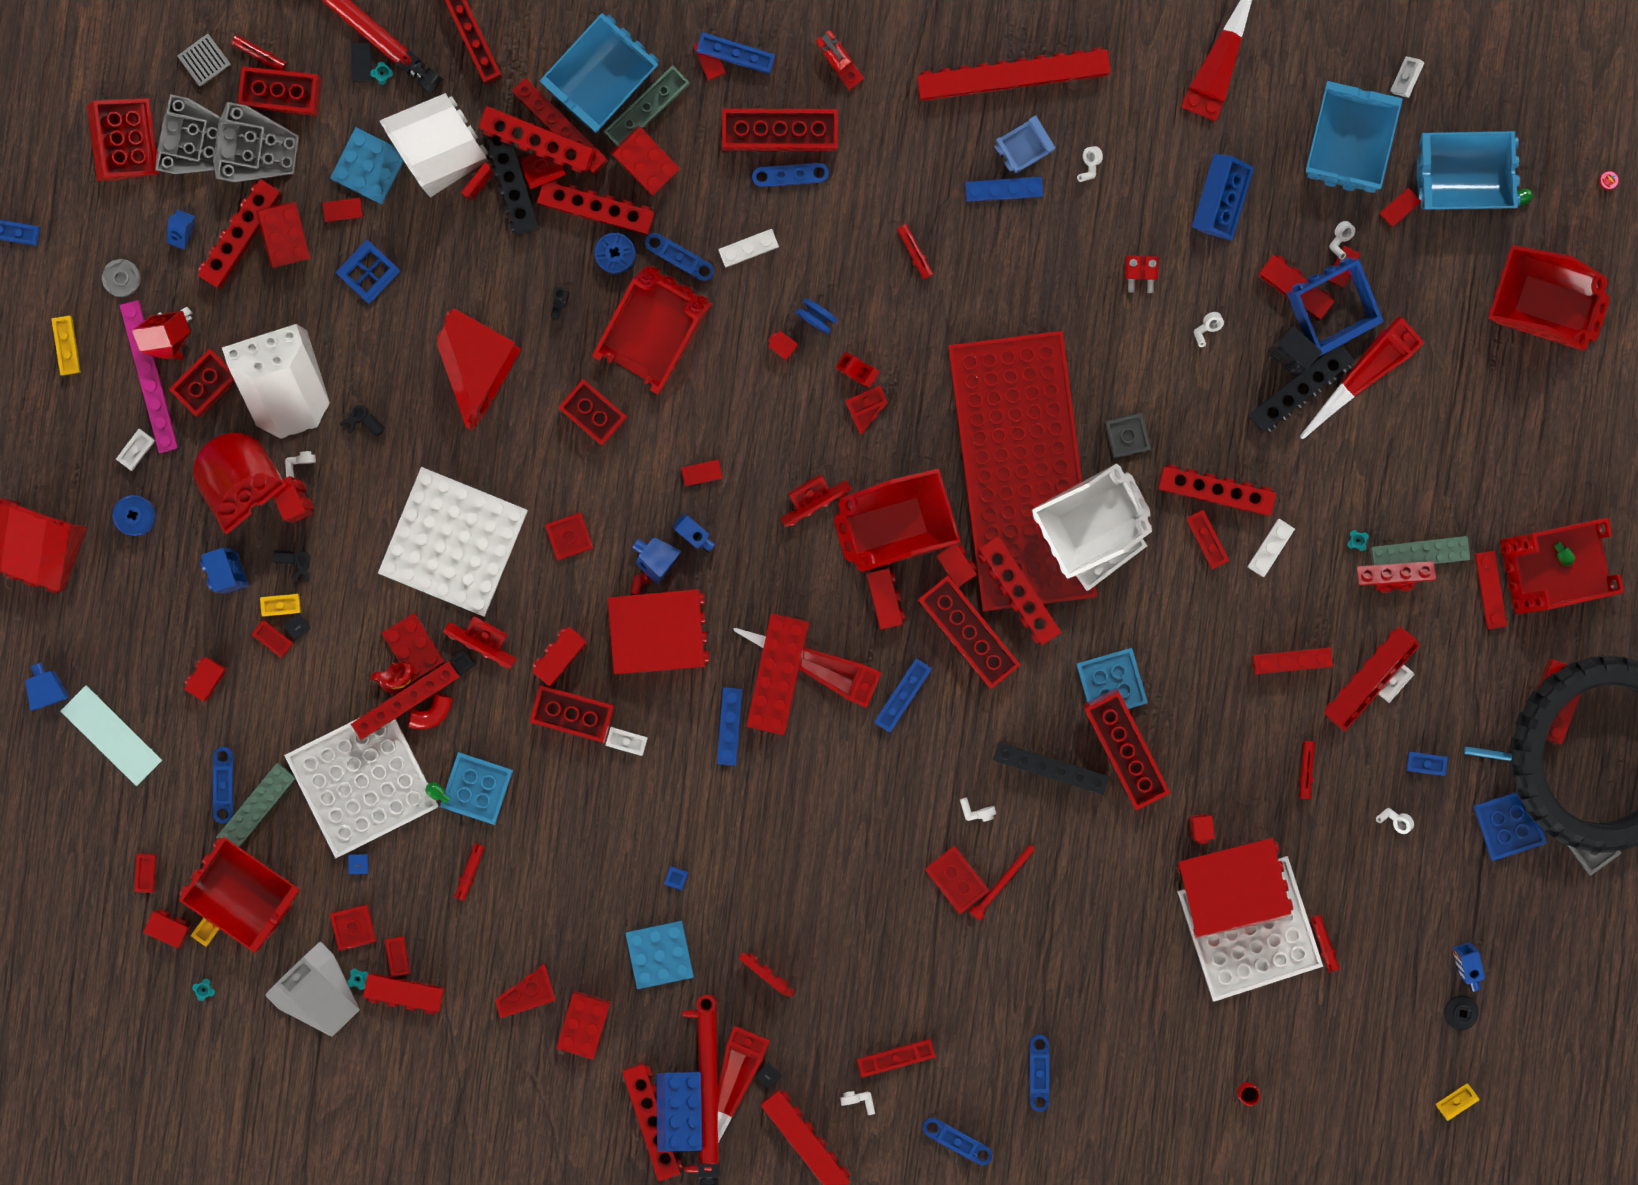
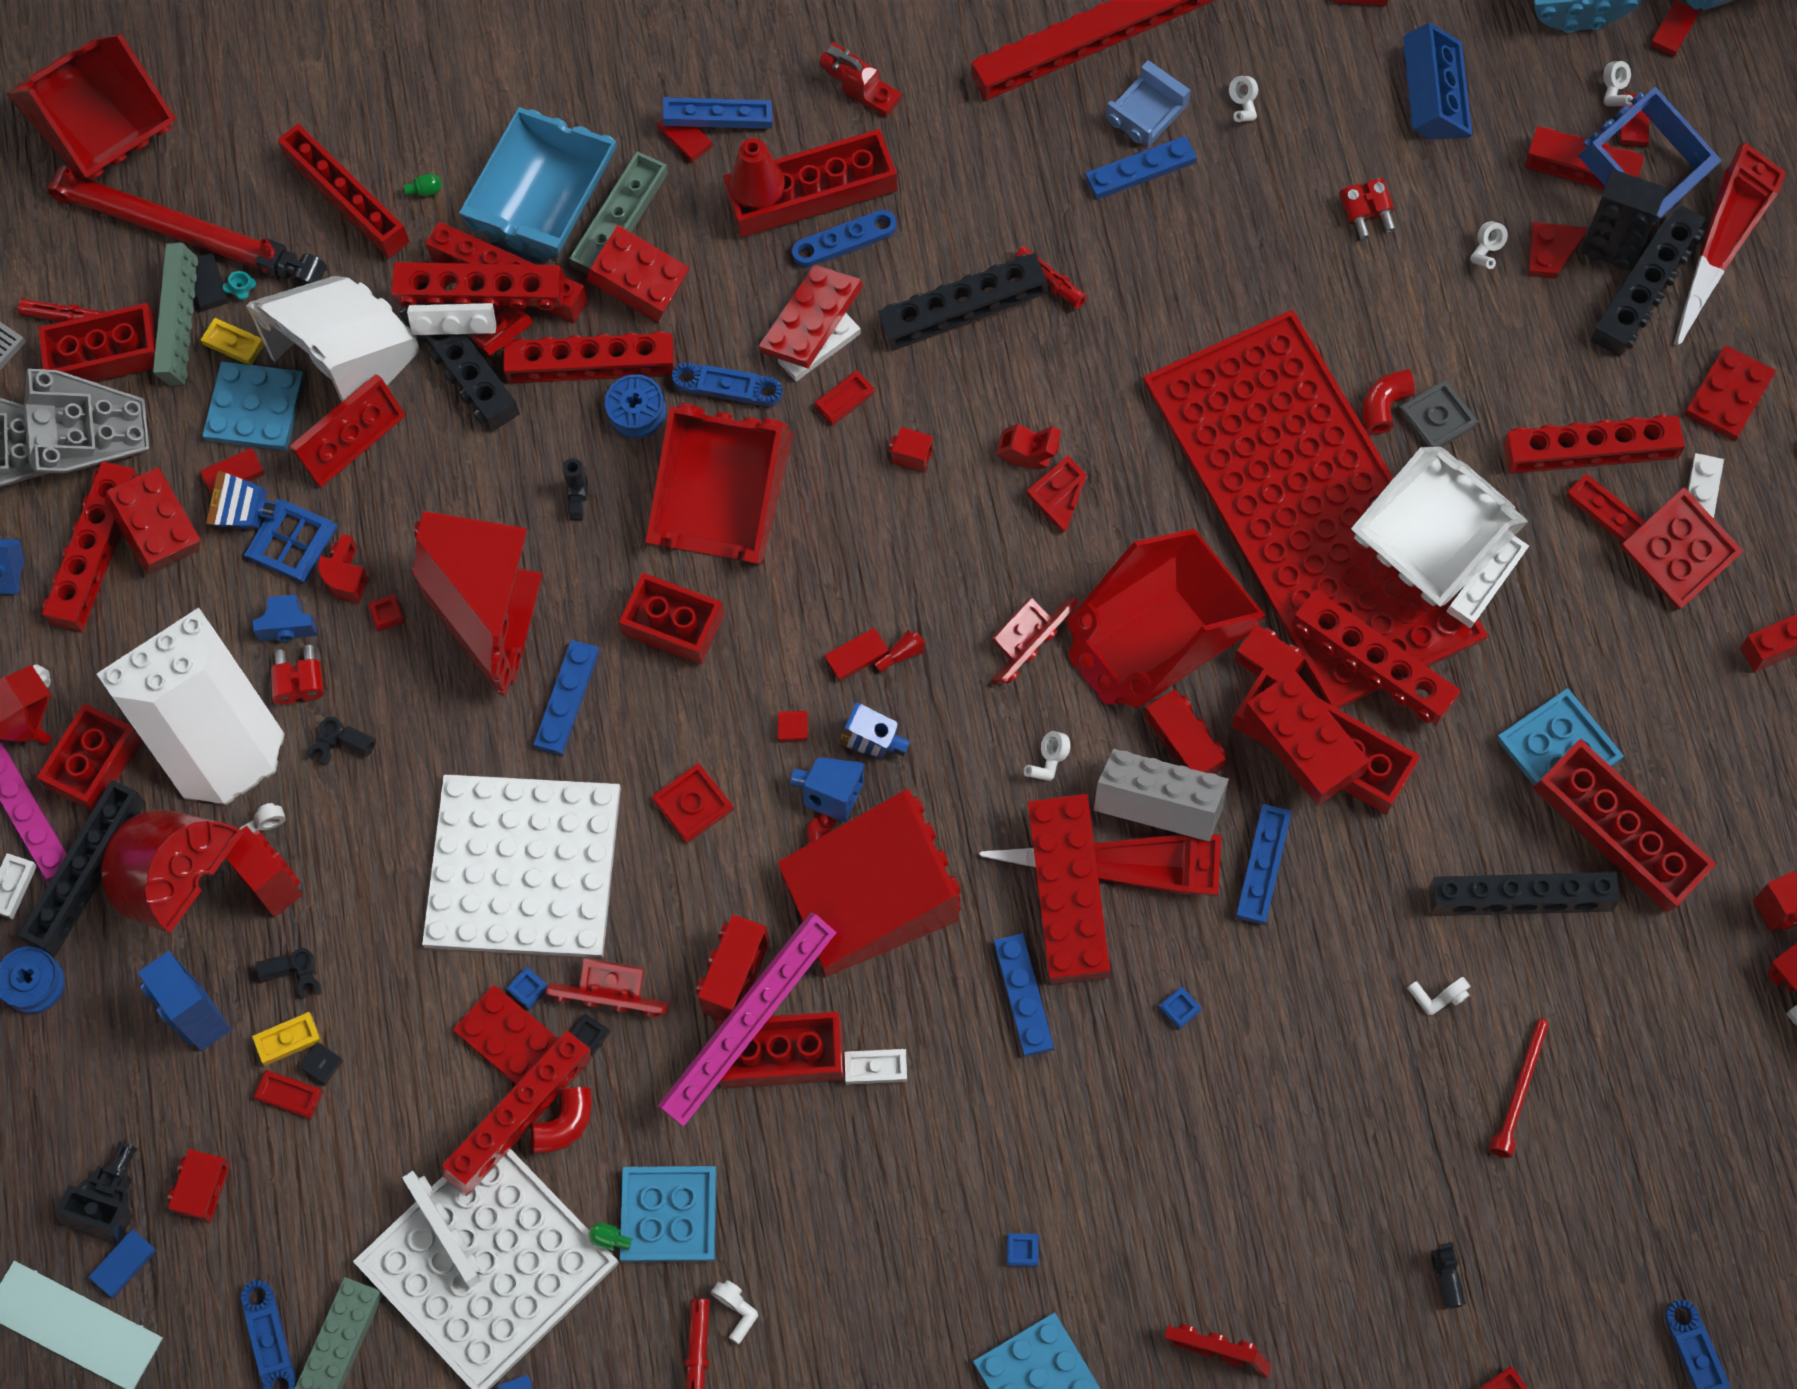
camera: 15 degrees left, 20 degrees down
red hair [370,662,412,695] -> none
red tile [461,163,494,202] -> none
blue wheel [795,298,838,334] -> none
red tile [924,845,990,914] -> none
none -> black brick [19,780,146,957]
none -> black brick [55,1141,137,1244]
none -> blue tile [89,1229,157,1299]
none -> sand green piece [153,243,198,386]
none -> yellow plate [201,318,264,365]
none -> torso [206,471,279,529]
none -> blue brick [253,595,317,642]
none -> red piece [270,645,324,705]
none -> red plate [290,374,406,487]
none -> red brick [319,534,369,604]
none -> red tile [368,594,405,632]
none -> white plate [402,1171,481,1288]
none -> green cylinder [403,173,442,197]
none -> white plate [407,303,497,335]
none -> blue tile [506,967,548,1010]
none -> blue plate [534,640,600,756]
none -> dark pink plate [658,912,836,1127]
none -> white plate [710,1280,758,1345]
none -> red cone [730,138,785,209]
none -> red plate [759,265,863,368]
none -> red tile [778,711,808,742]
none -> red tile [814,370,875,426]
none -> red cone [875,629,926,672]
none -> black brick [878,252,1049,351]
none -> white plate [1024,731,1070,781]
none -> light grey brick [1094,749,1229,841]
none -> blue tile [1159,986,1202,1030]
none -> red brick [1244,670,1369,806]
none -> red cylinder [1362,369,1415,435]
none -> black bar [1431,1242,1466,1310]
none -> red wing [1528,222,1587,279]
none -> red plate [1619,487,1743,610]
none -> red plate [1684,345,1776,441]

